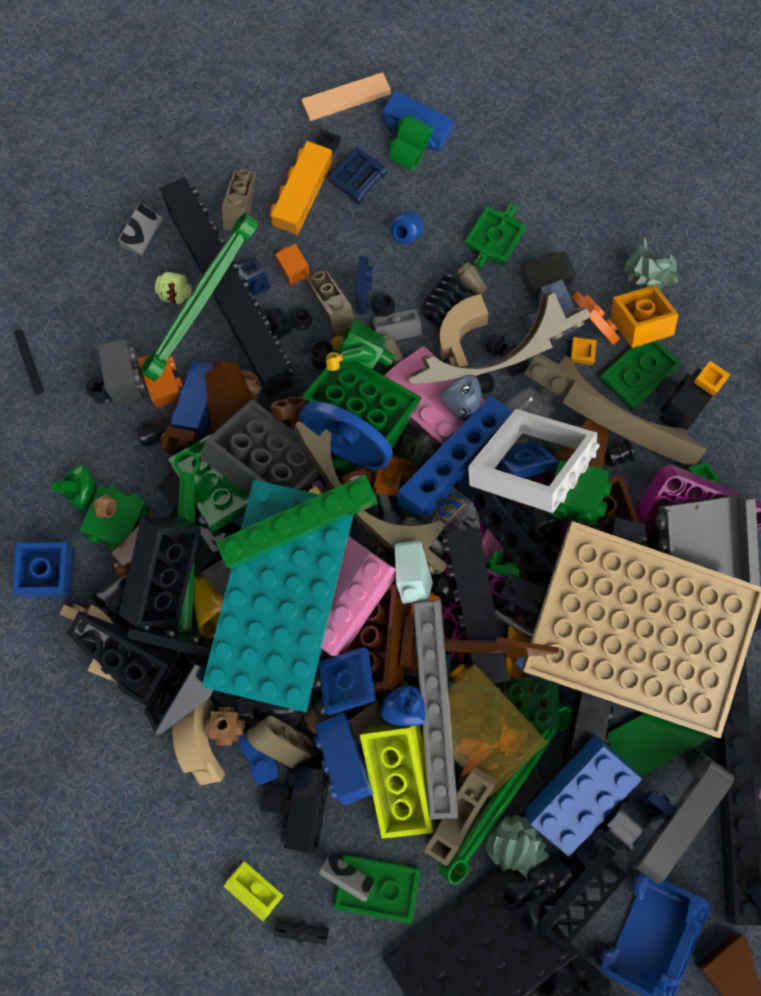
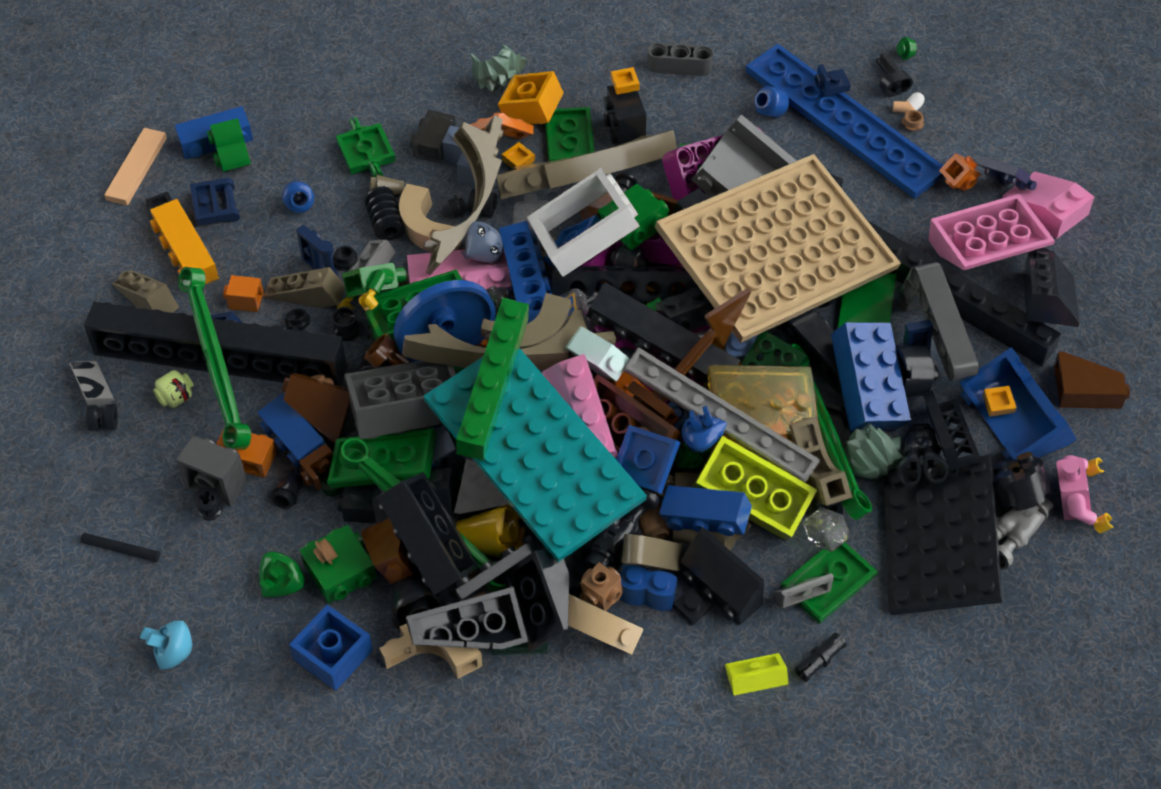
camera: 50 degrees left, 20 degrees down
none -> black wheel [86,404,118,431]
none -> dark tan arch [481,293,571,349]
none -> clear brick [802,507,851,552]
none -> light orange plate [982,386,1017,417]

